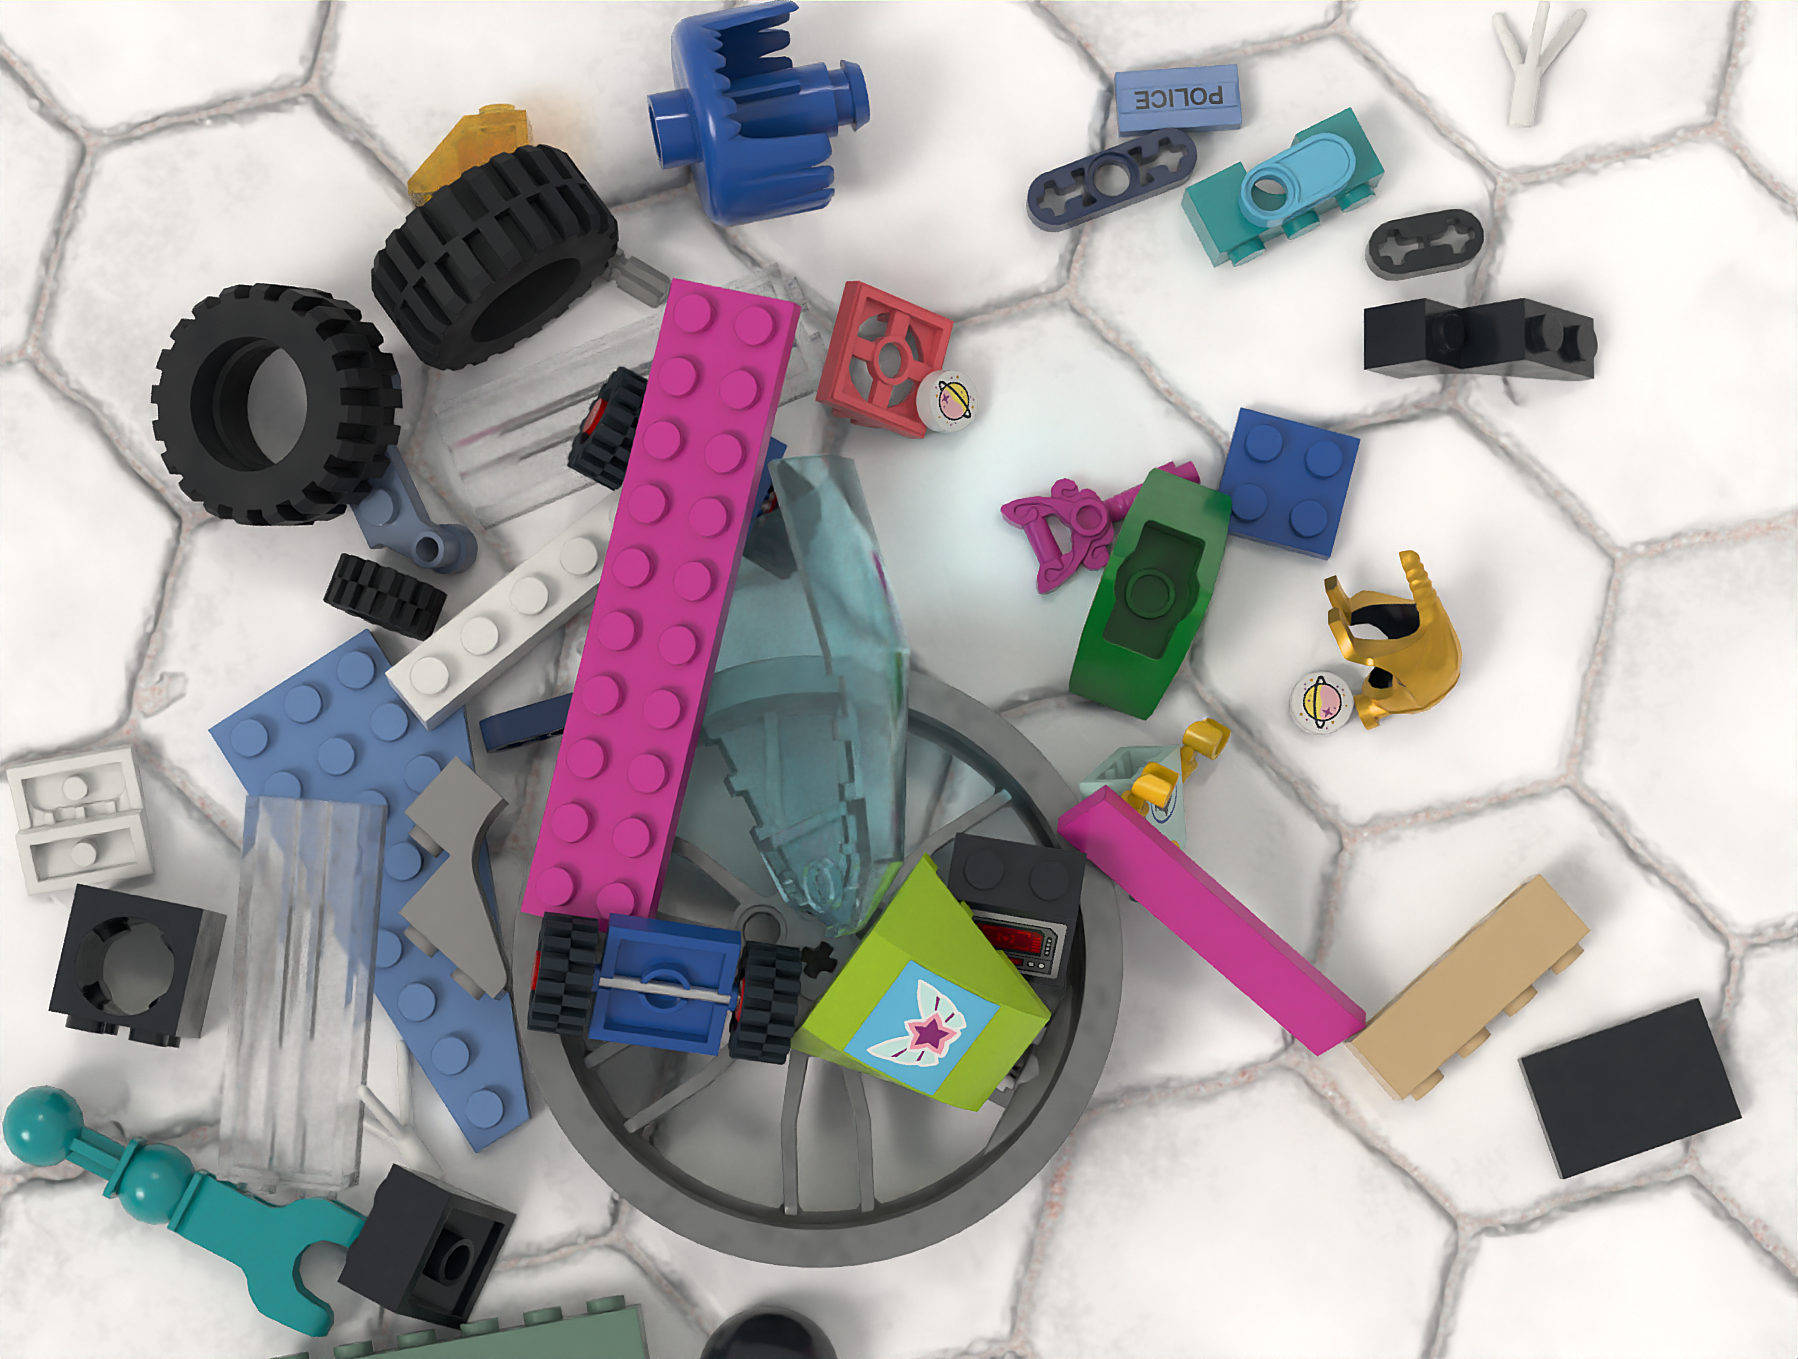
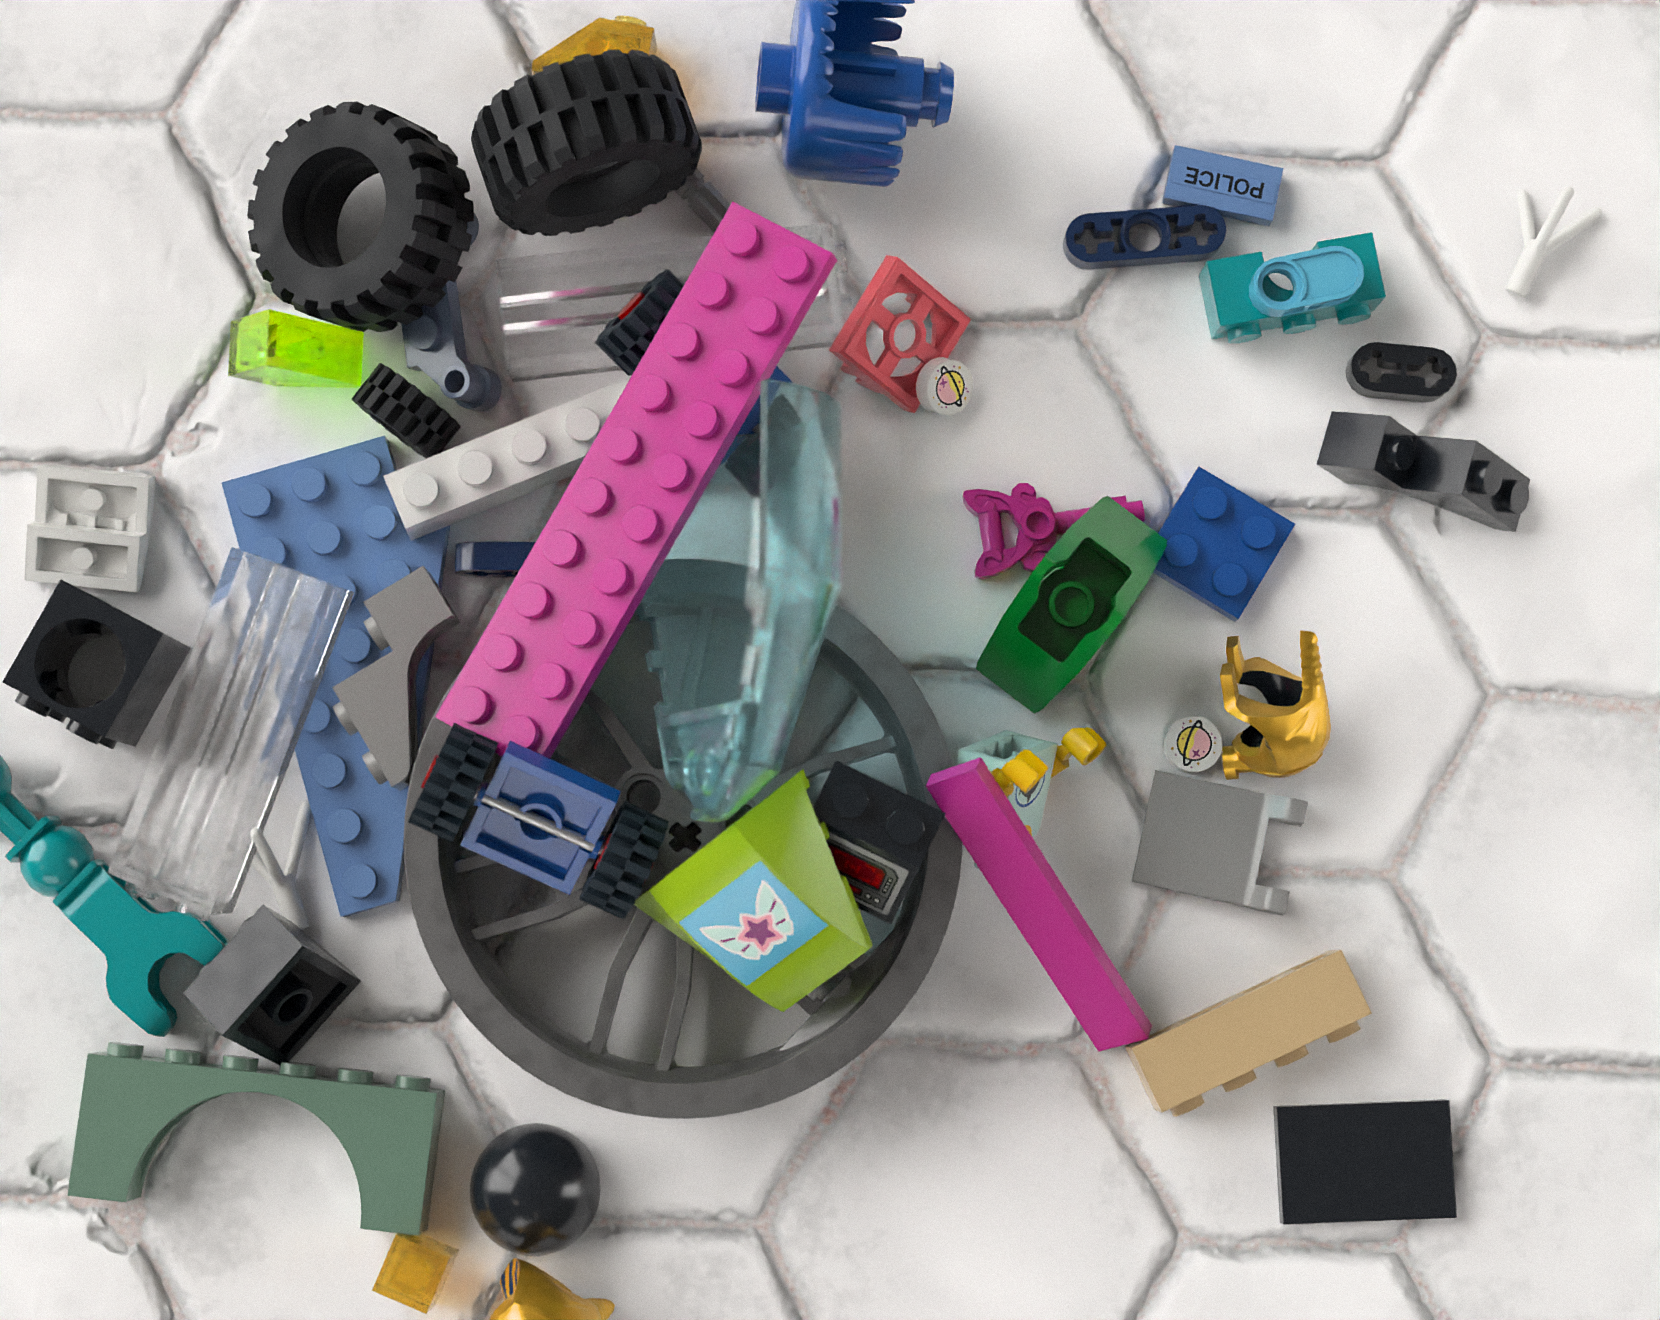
camera: 15 degrees right, 0 degrees up
none -> clear neon green slope [228,309,364,388]
none -> light grey flag [1132,770,1308,916]

